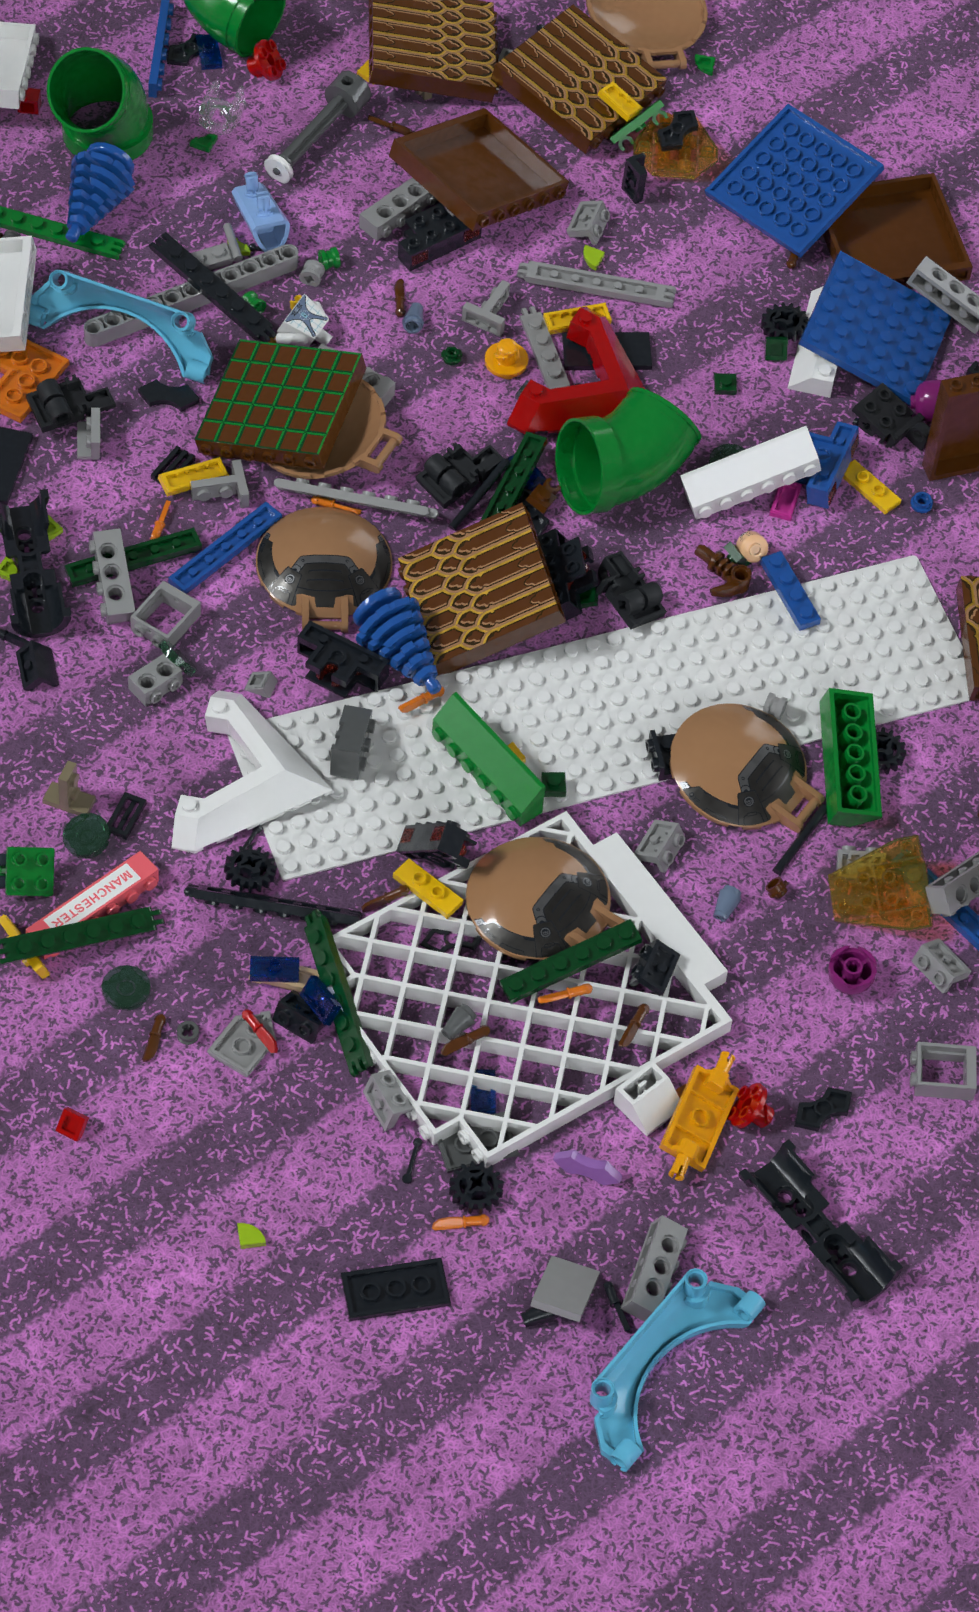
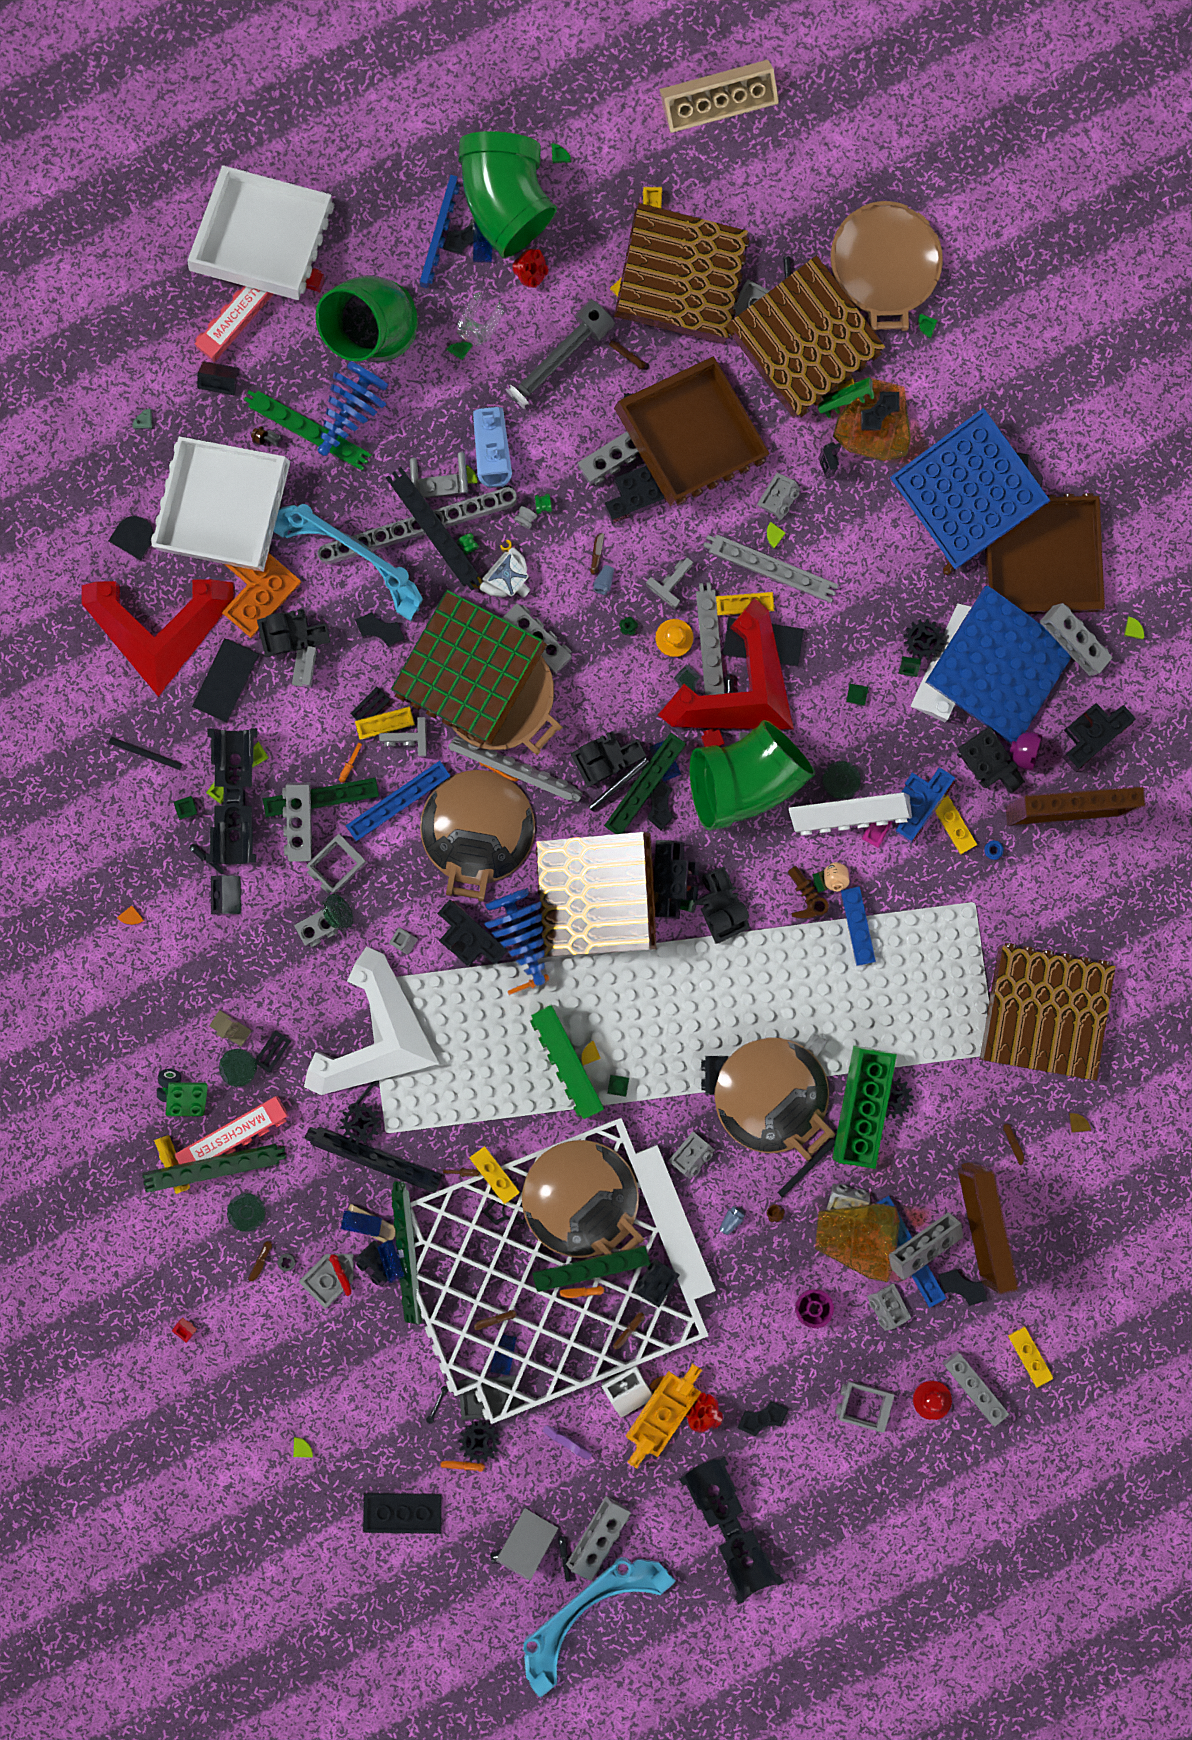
camera: 20 degrees right, 30 degrees up
dark grey wedge [330,705,376,780] -> none
light grey bracket [363,1070,414,1131] -> none
black piece [396,820,477,870] -> none
dark grey cone [441,1004,477,1040] -> none
reddish brown plate [526,478,561,514] -> none
yellow plate [597,81,643,122] -> none

